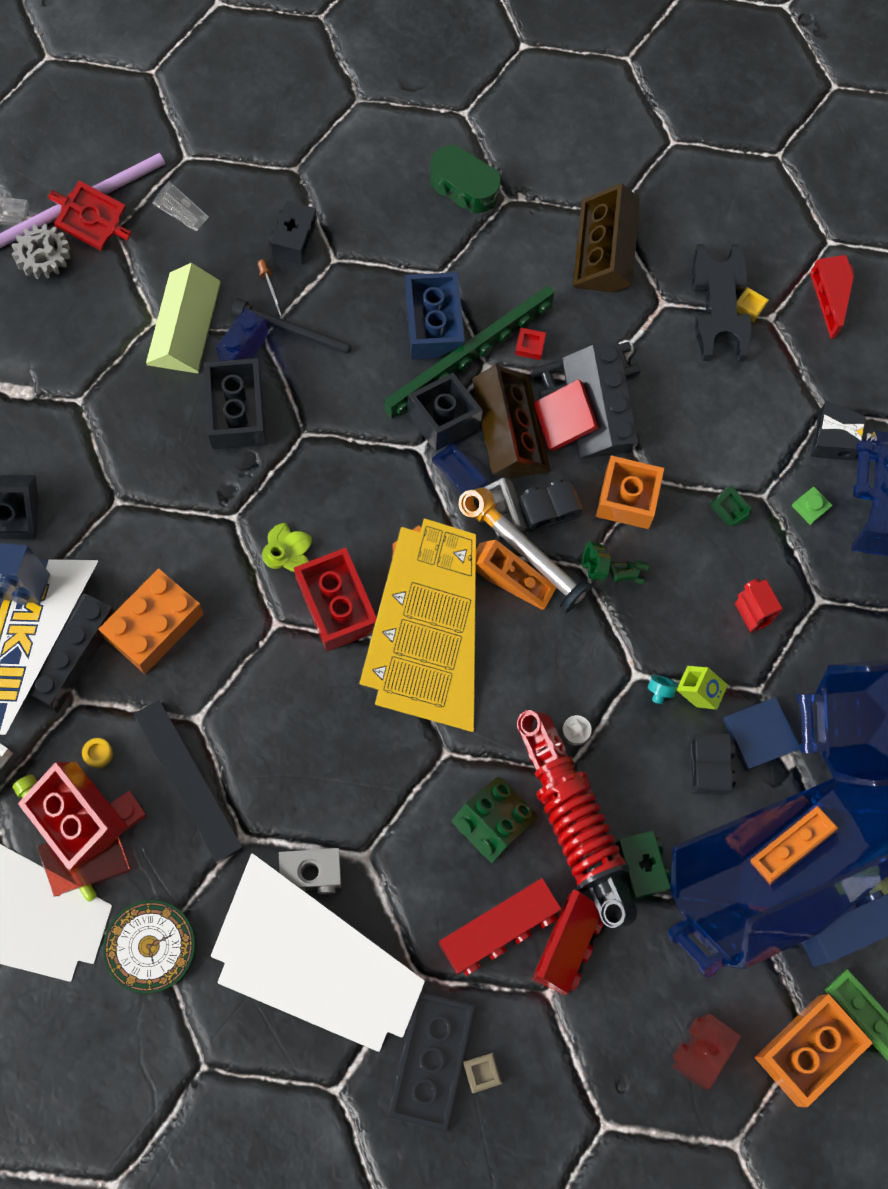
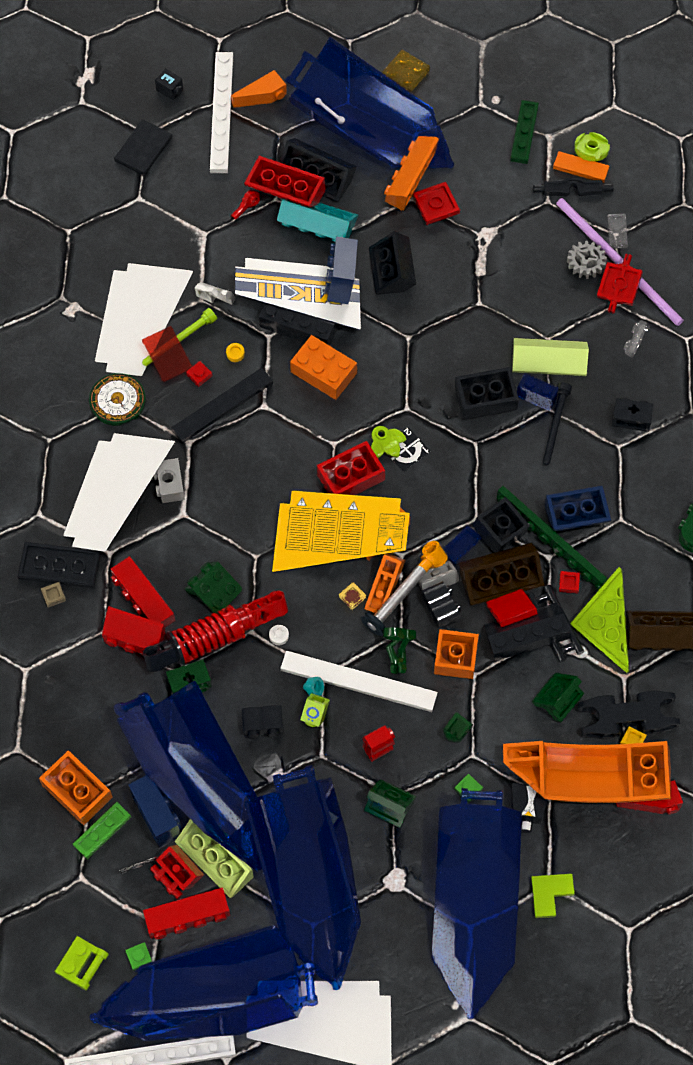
camera: 90 degrees right, 5 degrees down
red slope [18,762,127,870] -> none
dark orange piece [257,259,282,317] -> none
clear red brick [672,1014,741,1090] -> none
dark blue tile [723,697,800,771] -> none
orange tile [750,806,838,885] -> none
none -> white tile [280,651,438,712]
none -> clear yellow tile [339,582,366,610]
none -> dark green bracket [364,779,417,828]
none -> sticker [388,427,431,472]
none -> orange slope [503,741,671,803]
none -> dark green bracket [531,673,585,723]
none -> lime tile [570,567,629,673]

